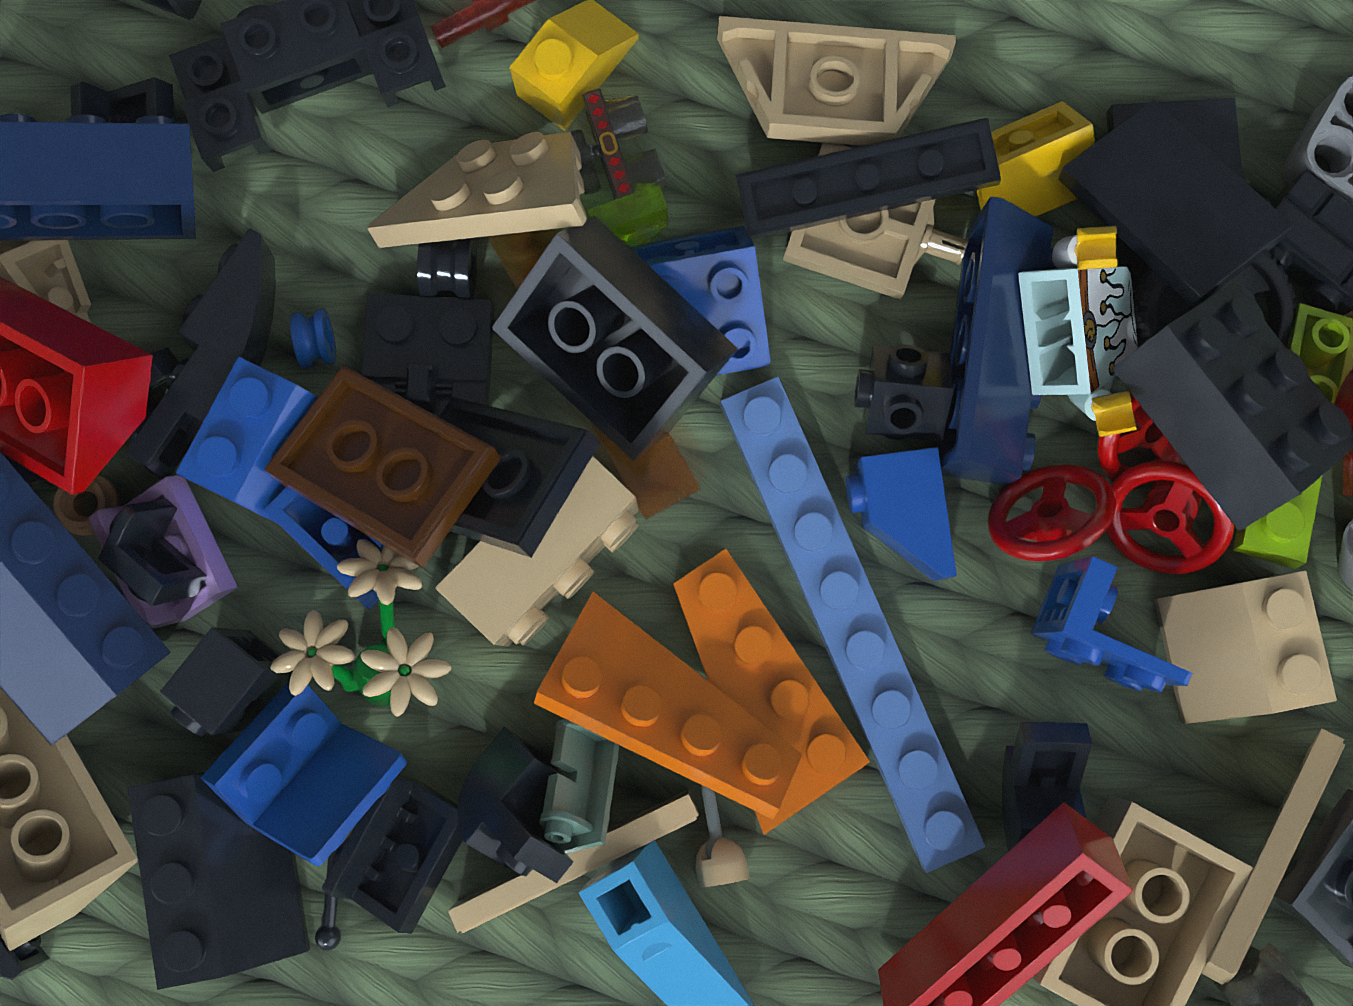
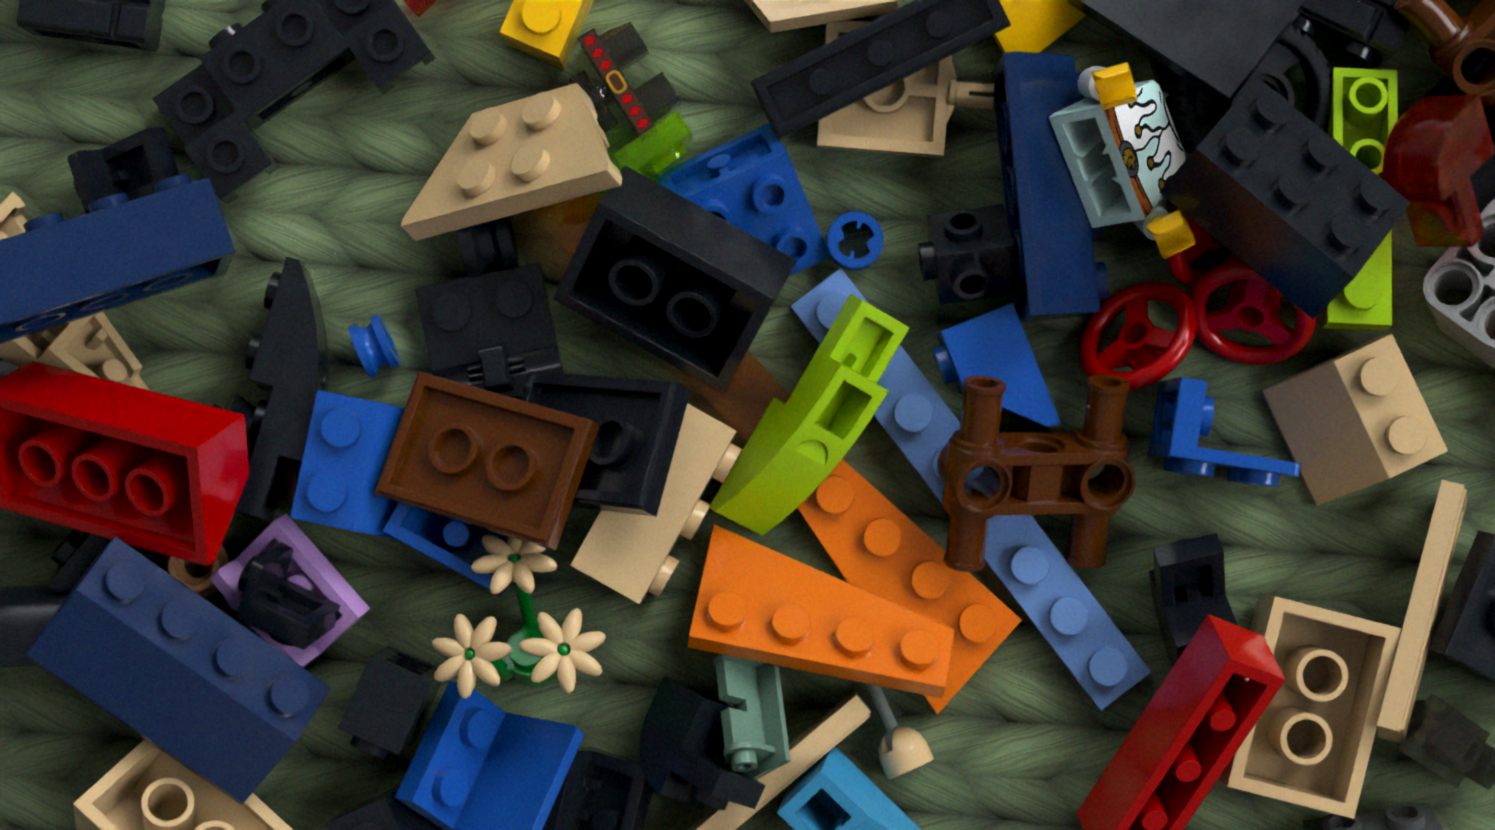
camera: 10 degrees left, 5 degrees up
none -> lime slope [710,293,910,536]
none -> blue bush [826,212,884,270]
none -> reddish brown piece [937,374,1136,572]

